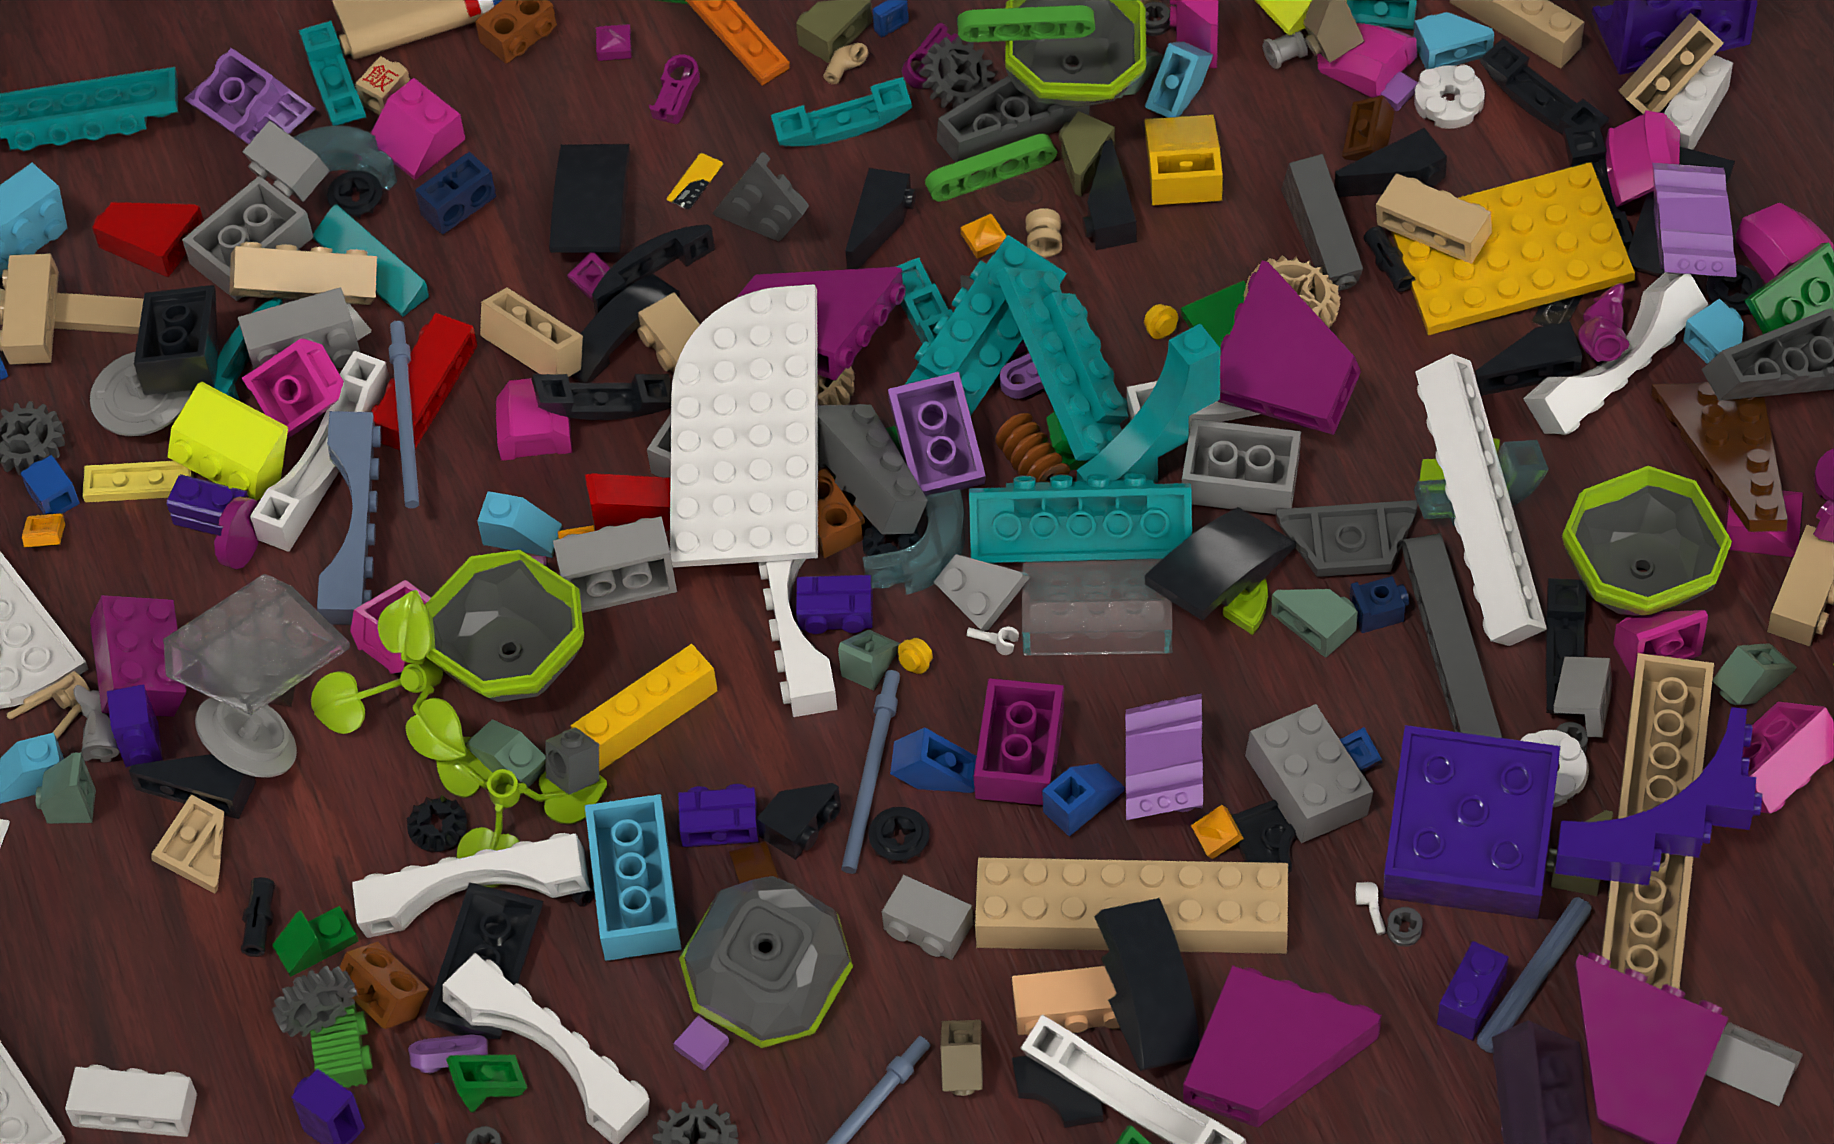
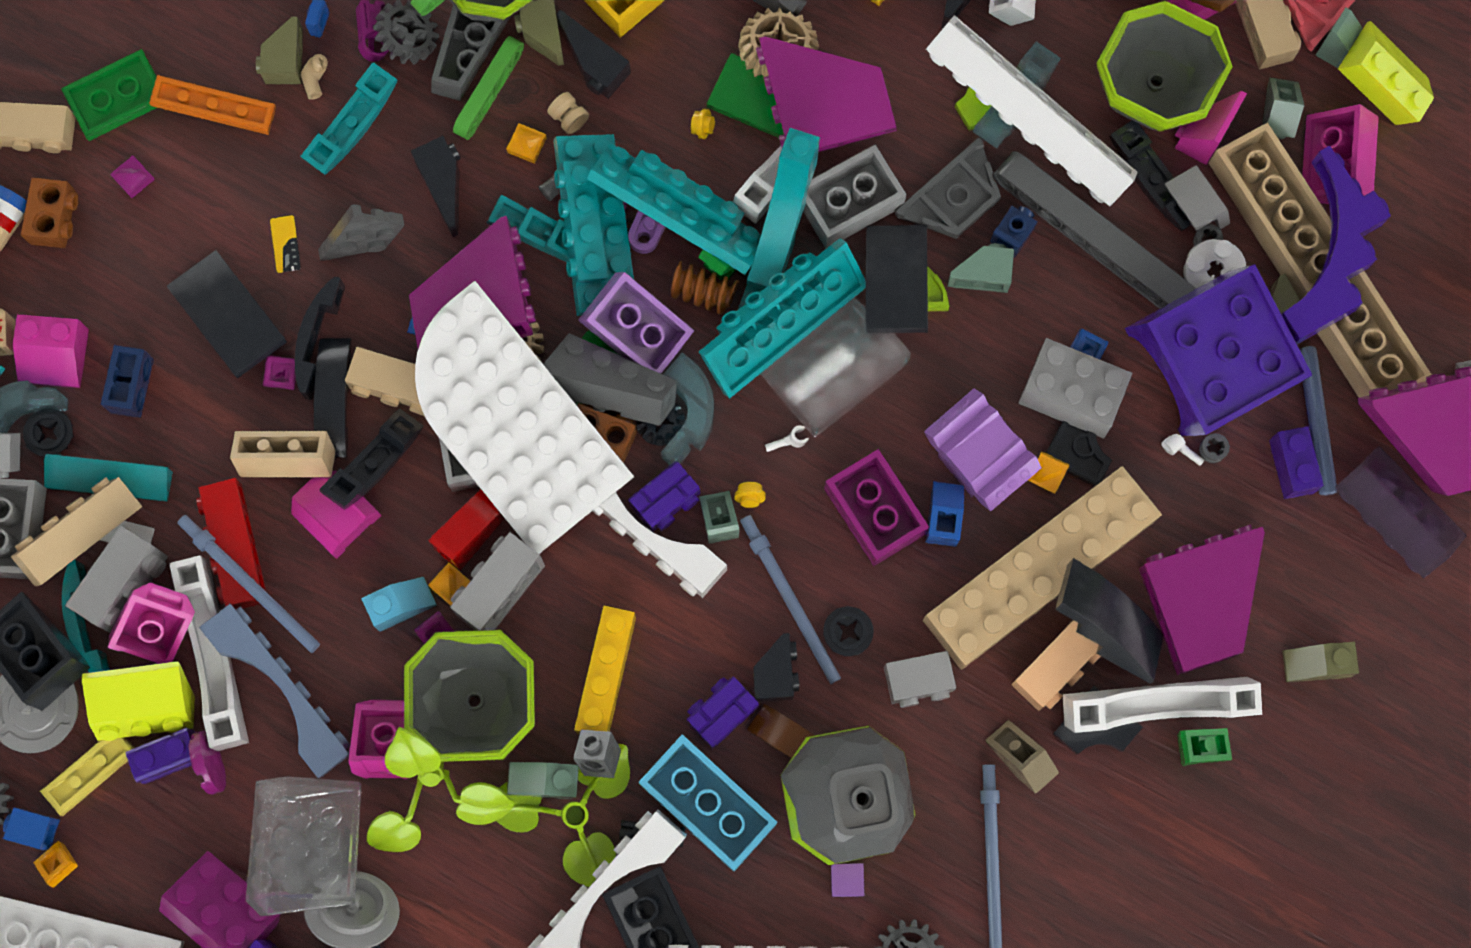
camera: 45 degrees left, 20 degrees up
black gear [407,795,468,852] -> none
magenta piece [649,54,700,124] -> none
blue slope [890,727,977,793] -> none
light grey wing [934,554,1030,631] -> none

